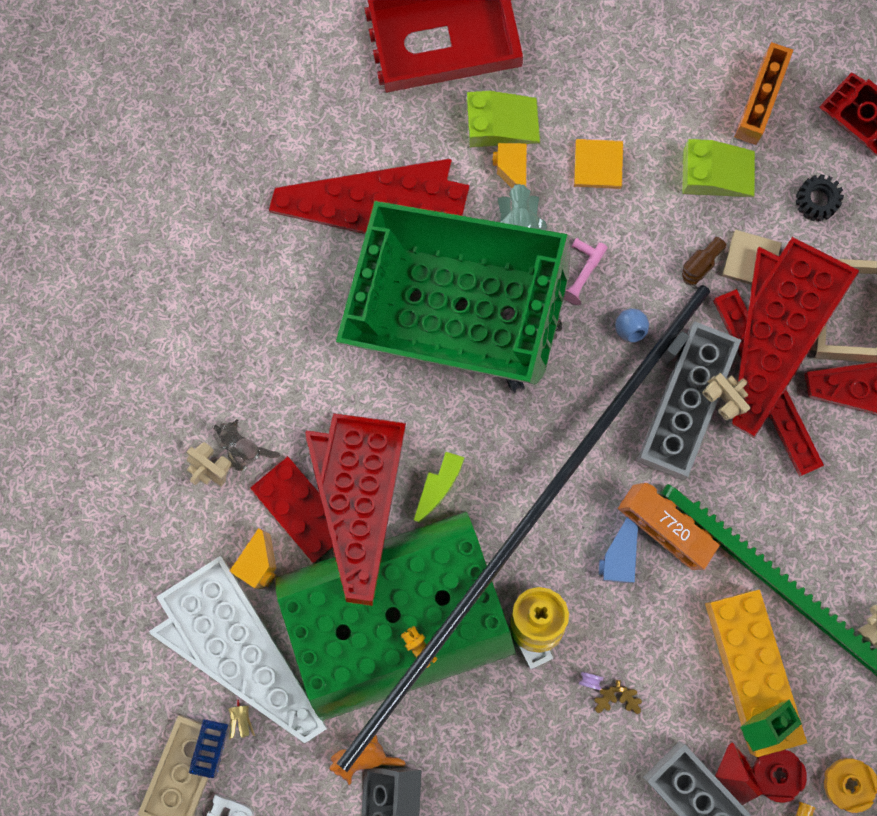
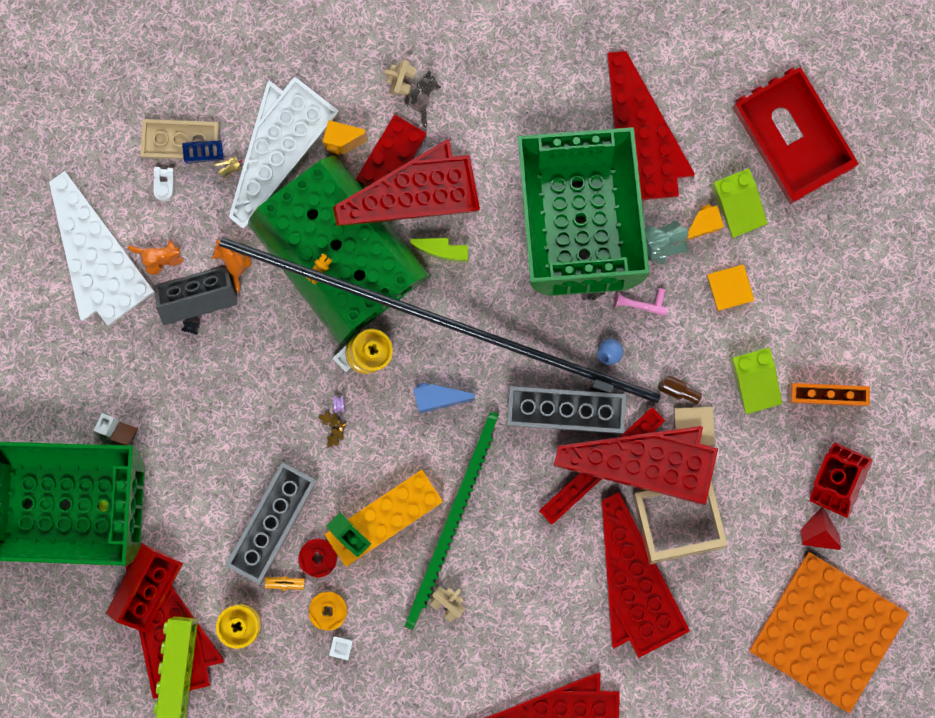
camera: 65 degrees right, 5 degrees up
orange brick [617,483,720,570] -> none
tan hips [702,373,750,420] -> none
red slope [715,742,763,805] -> none
black tyre [795,174,844,222] -> none

